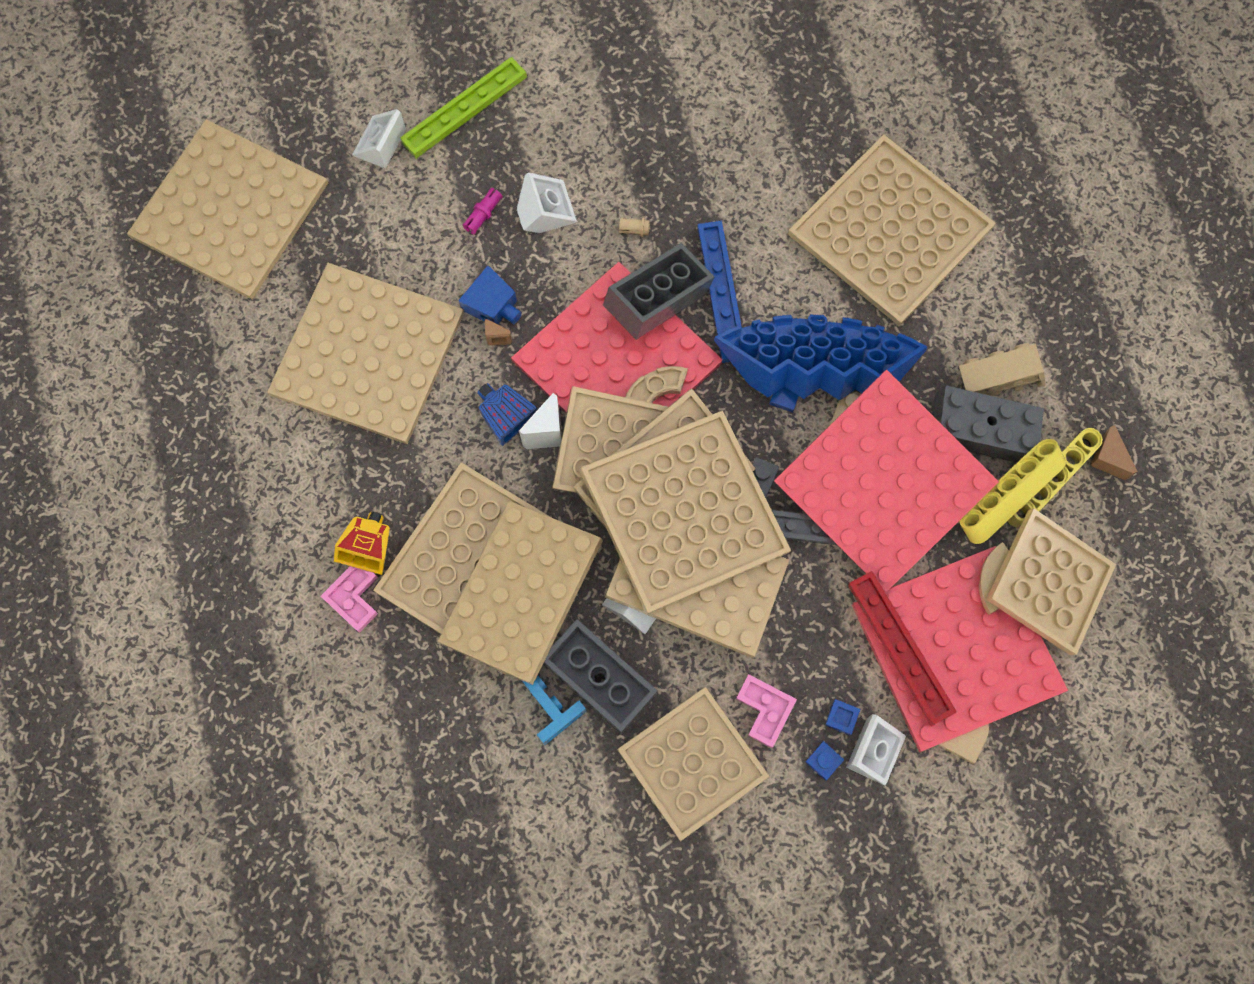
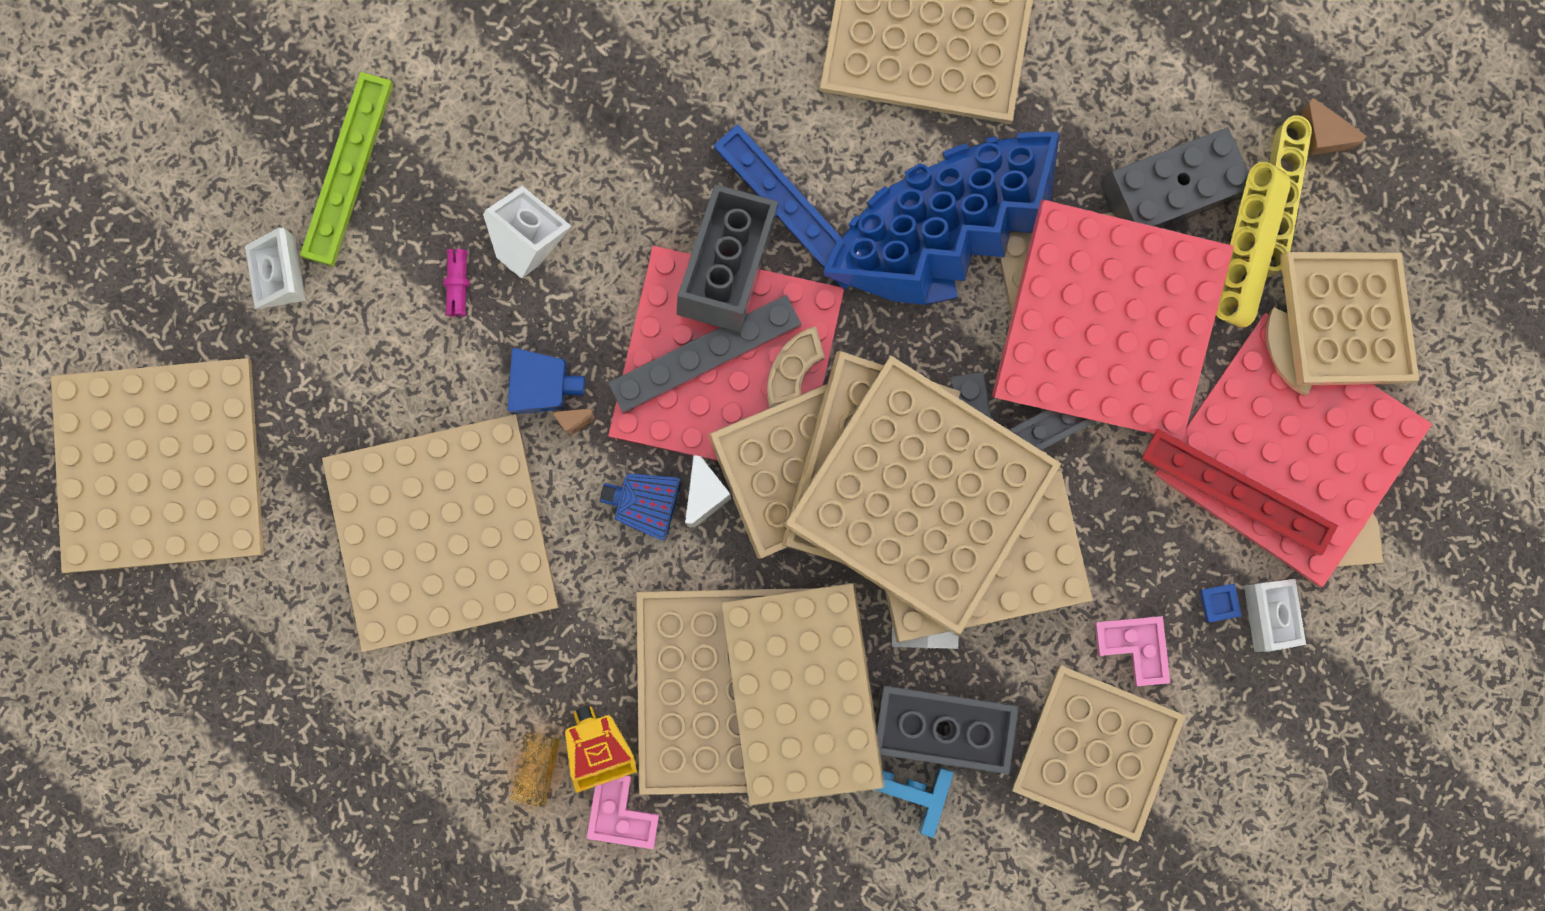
camera: 35 degrees left, 10 degrees up
tan pin [619,217,650,237] -> none
blue plate [805,741,844,781] -> none
tan wedge [959,343,1046,396] -> none
none -> clear yellow brick [509,732,561,807]
none -> dark grey plate [608,295,801,414]

